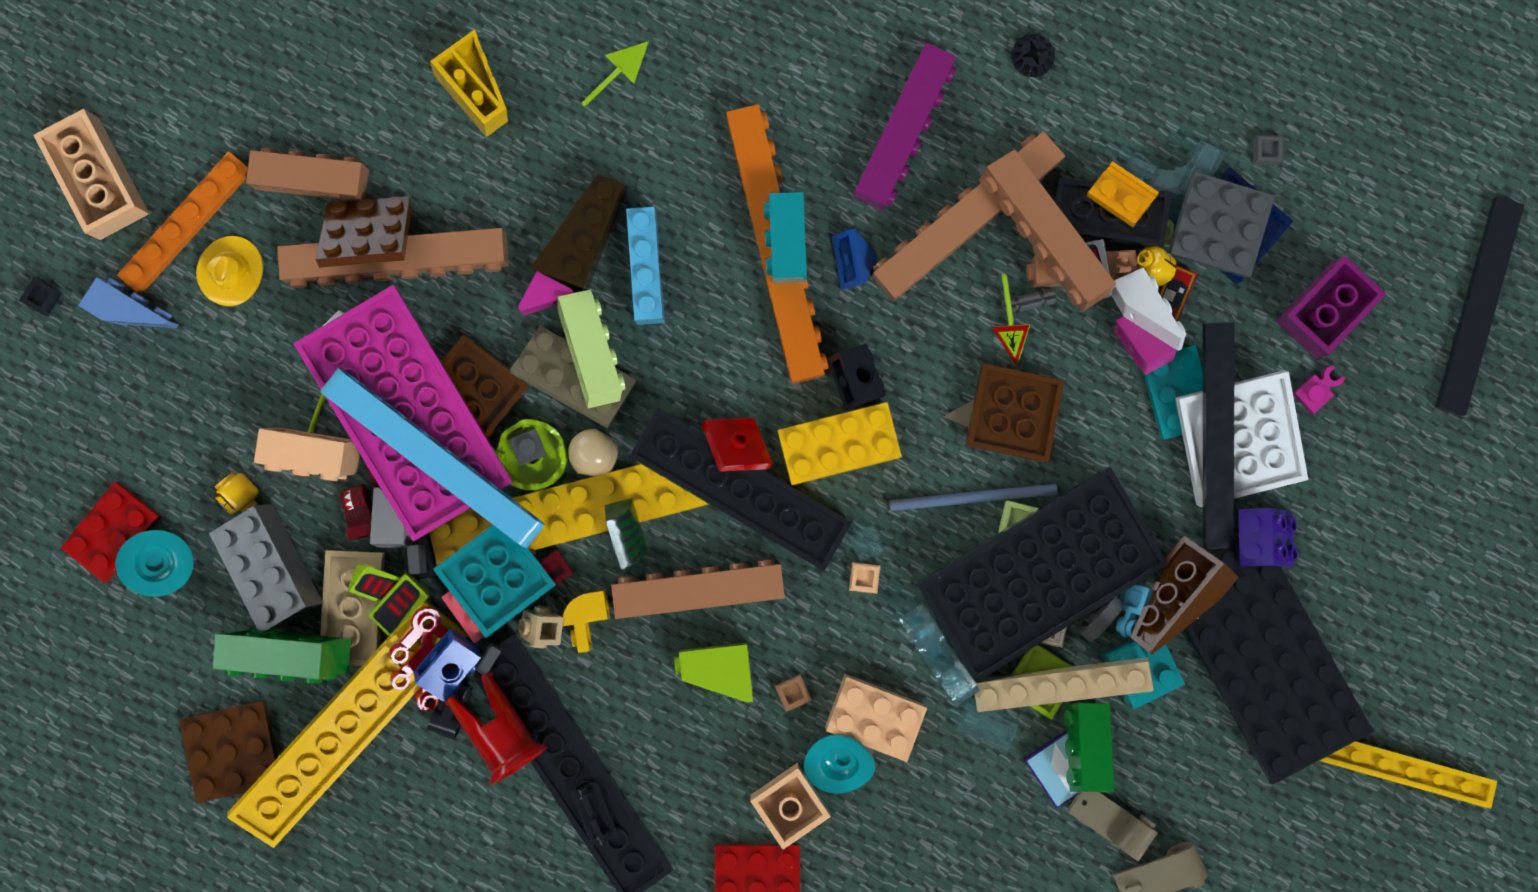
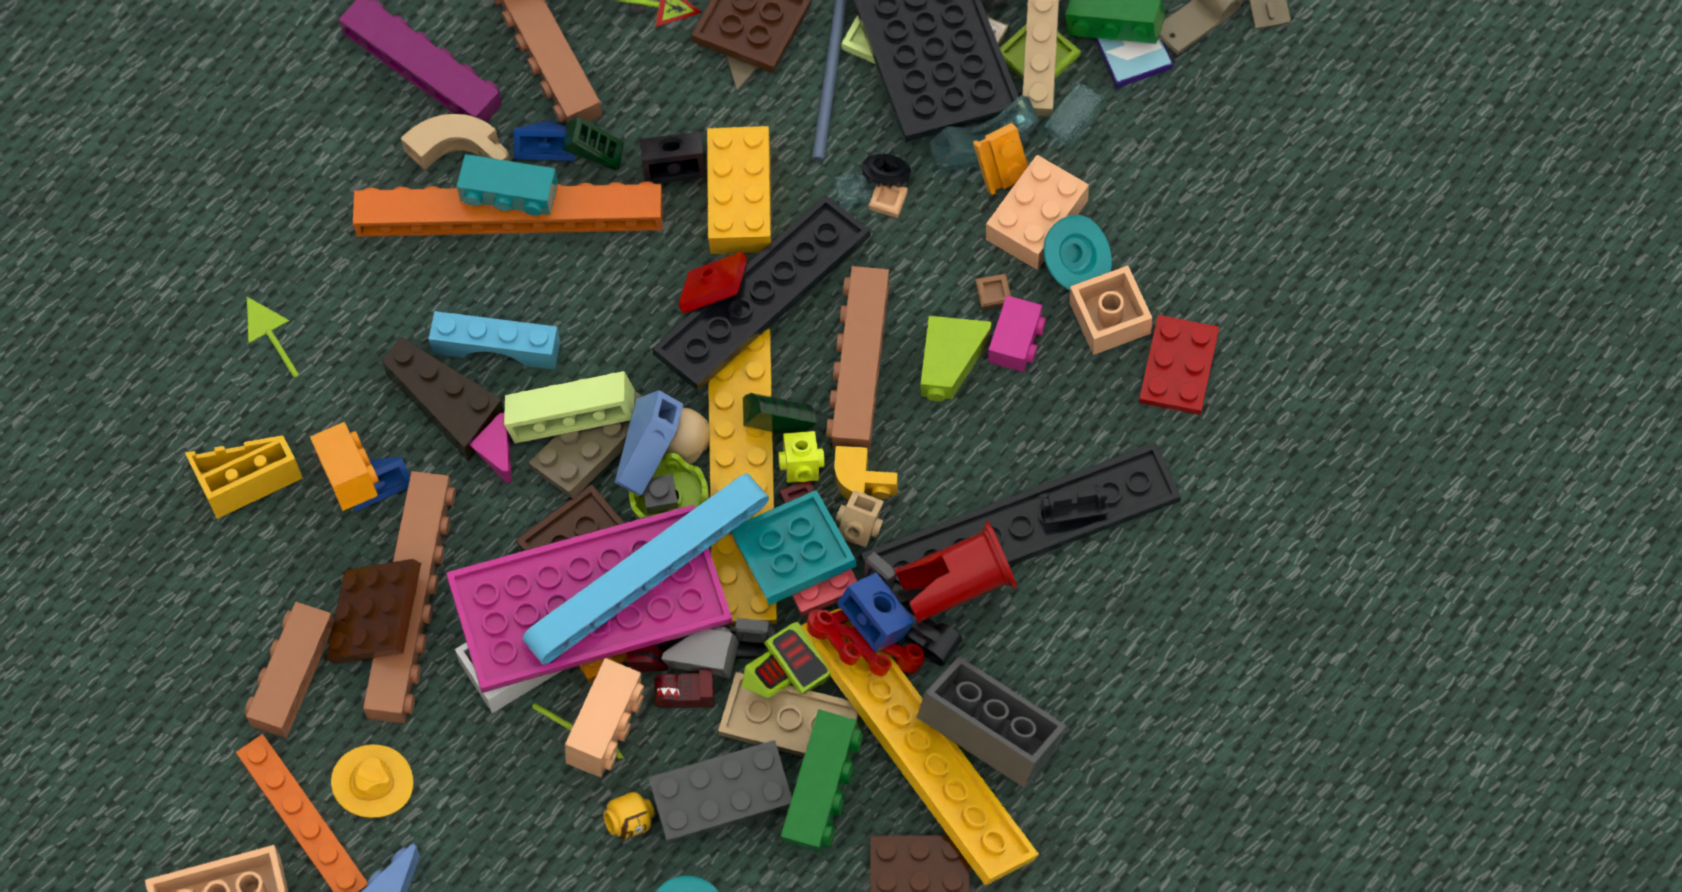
camera: 70 degrees left, 20 degrees down
none -> light orange brick [310,422,379,511]
none -> blue slope [354,457,410,511]
none -> tan arch [401,114,510,170]
none -> dark green slope [562,116,624,171]
none -> medium blue slope [615,390,683,496]
none -> neon yellow brick [778,431,824,483]
none -> black gear [862,154,911,189]
none -> dark grey brick [916,656,1067,788]
none -> light orange plate [973,123,1028,195]
none -> dark pink brick [988,295,1047,372]

